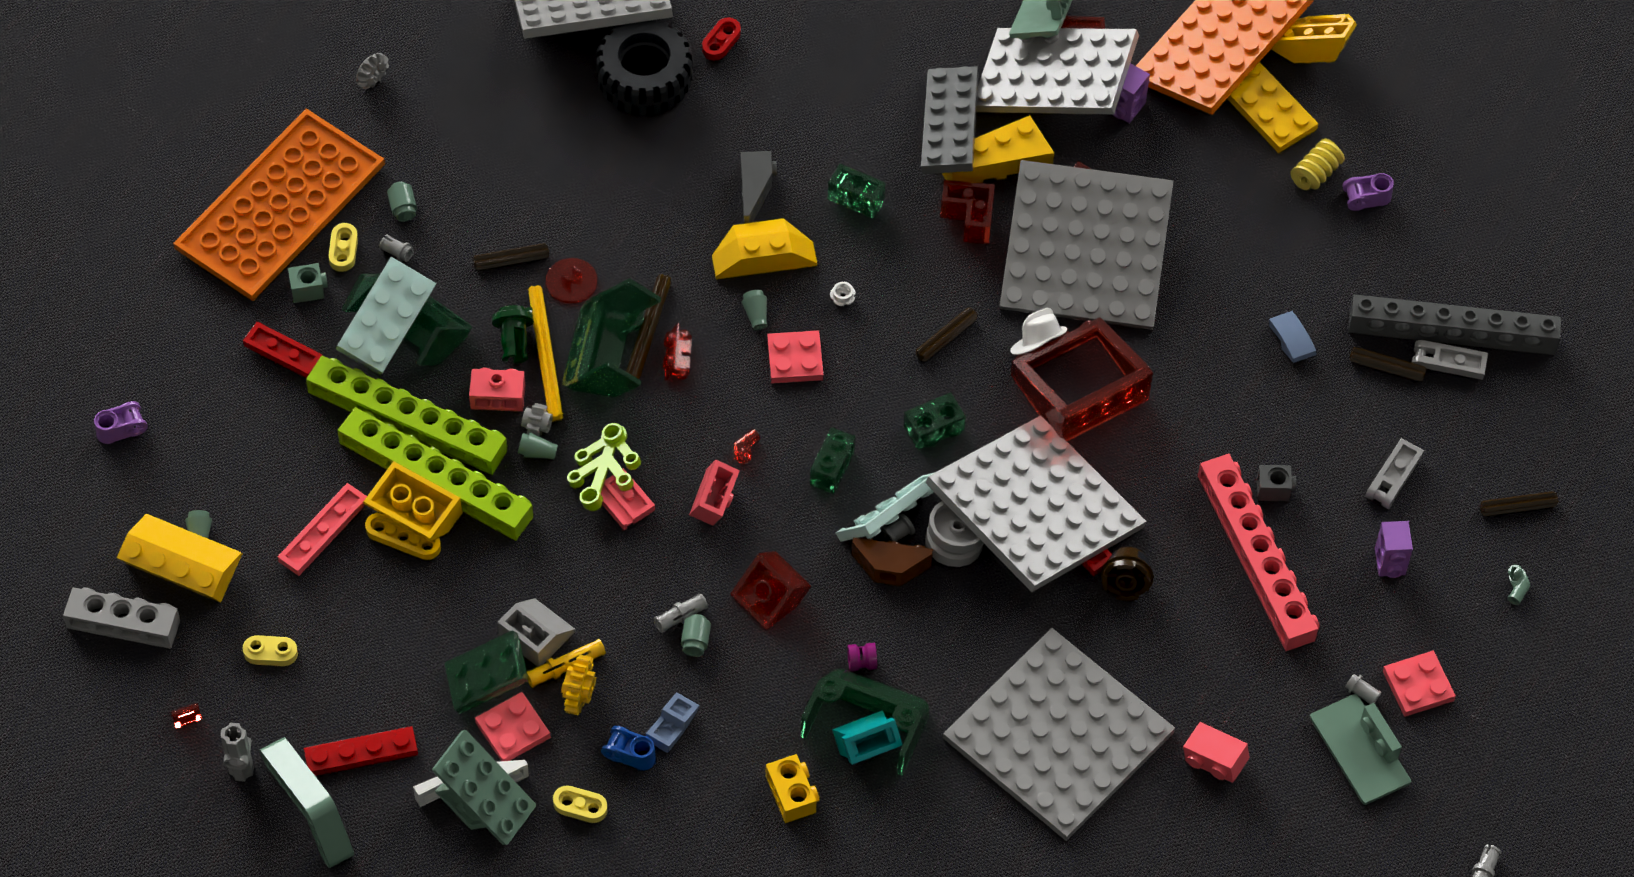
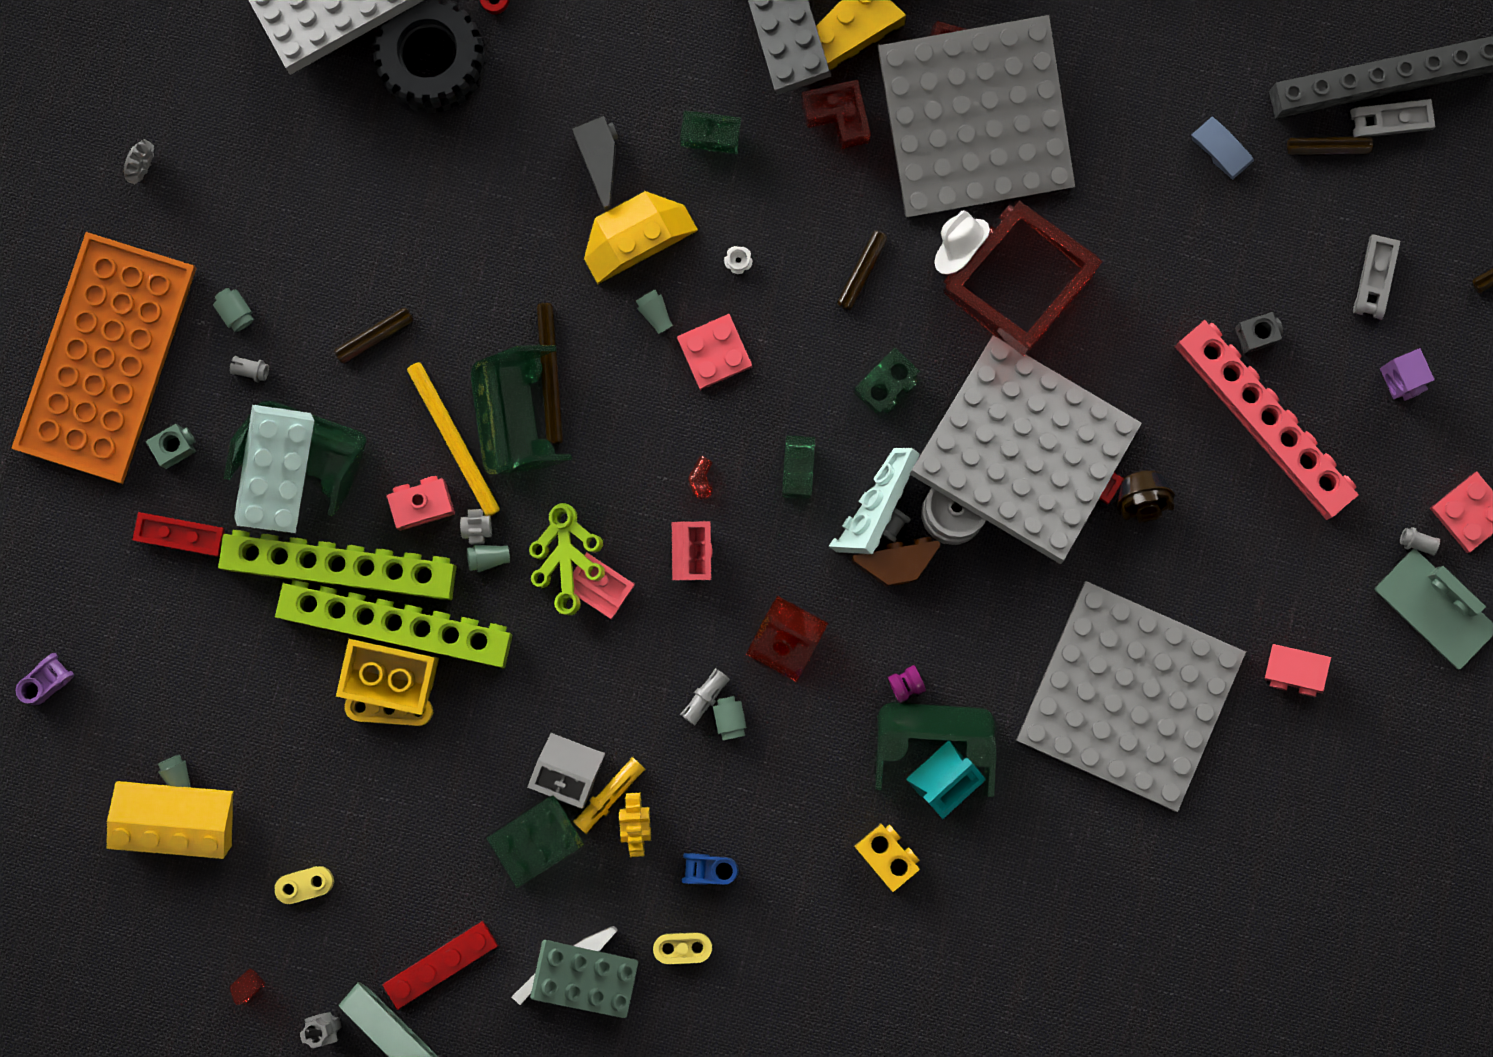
camera: 15 degrees left, 25 degrees up
light grey brick [63,588,180,649] -> none
coral plate [278,483,367,576] -> none
light yellow plate [329,223,358,272] -> none
coral plate [475,692,551,761] -> none
dark green piece [492,305,534,364] -> none
clear red piece [546,258,597,303] -> none
sand blue slope [646,692,700,753] -> none
clear red hinge [663,323,692,380] -> none

